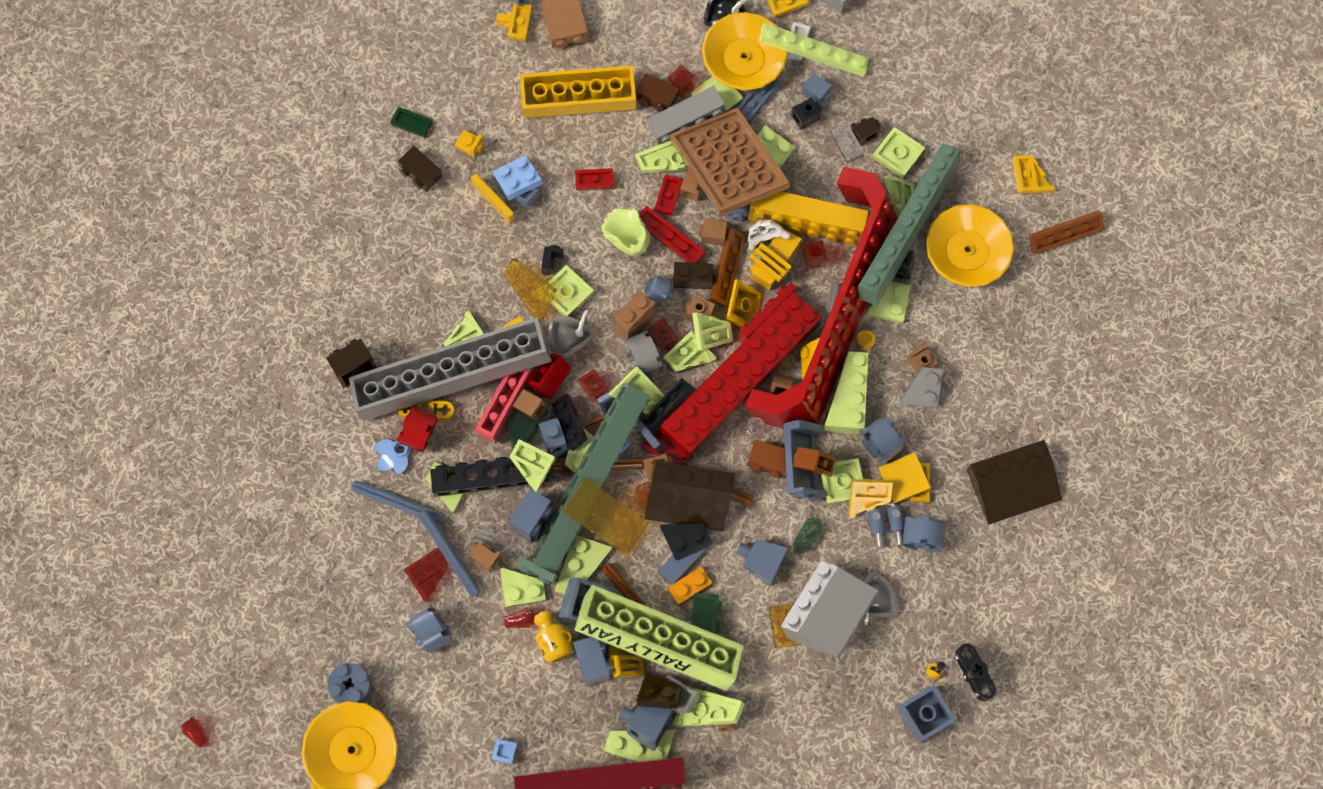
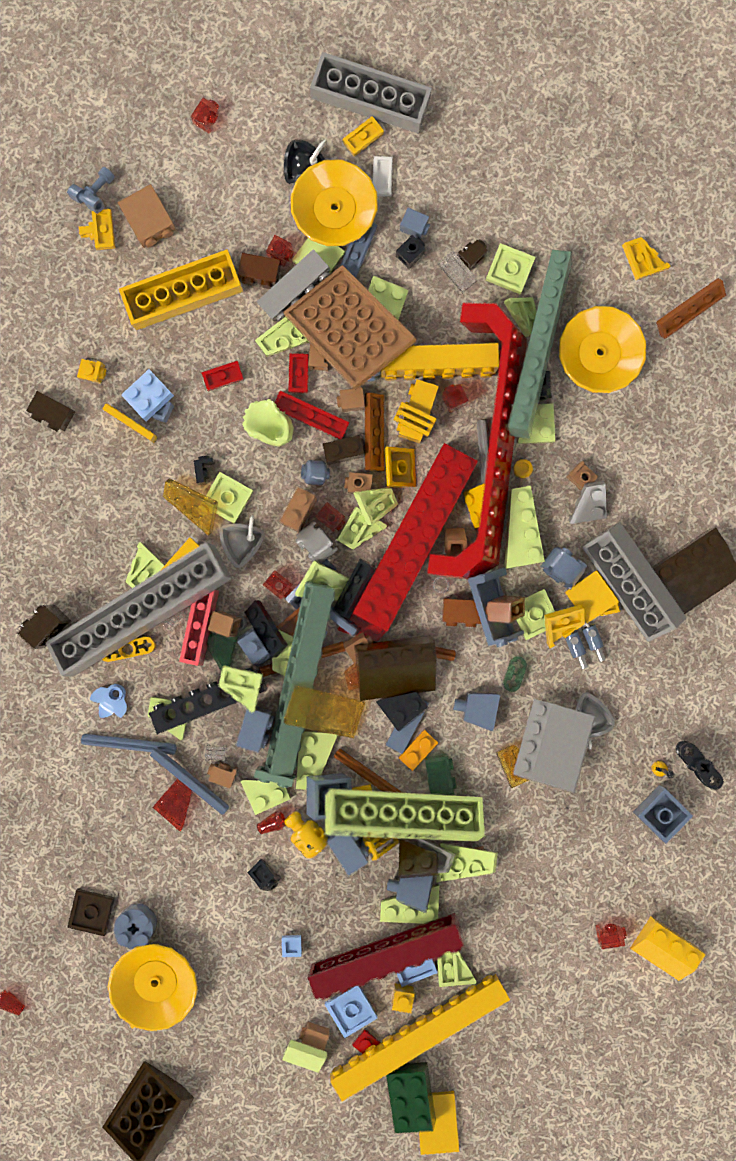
camera: 15 degrees left, 15 degrees up
dark green tile [390,107,433,138] -> none
red brick [397,406,438,453] -> none
sand blue brick [406,605,453,653] -> none
red brick [526,352,571,400] -> none
red plate [738,282,797,344] -> none
white piece [748,219,791,251] -> none
yellowish green plate [759,23,868,77] -> none
sand blue brick [903,515,946,552] -> none
none -> dark brown tile [67,889,115,936]
none -> black bracket [247,859,281,891]
none -> light grey brick [582,522,687,642]

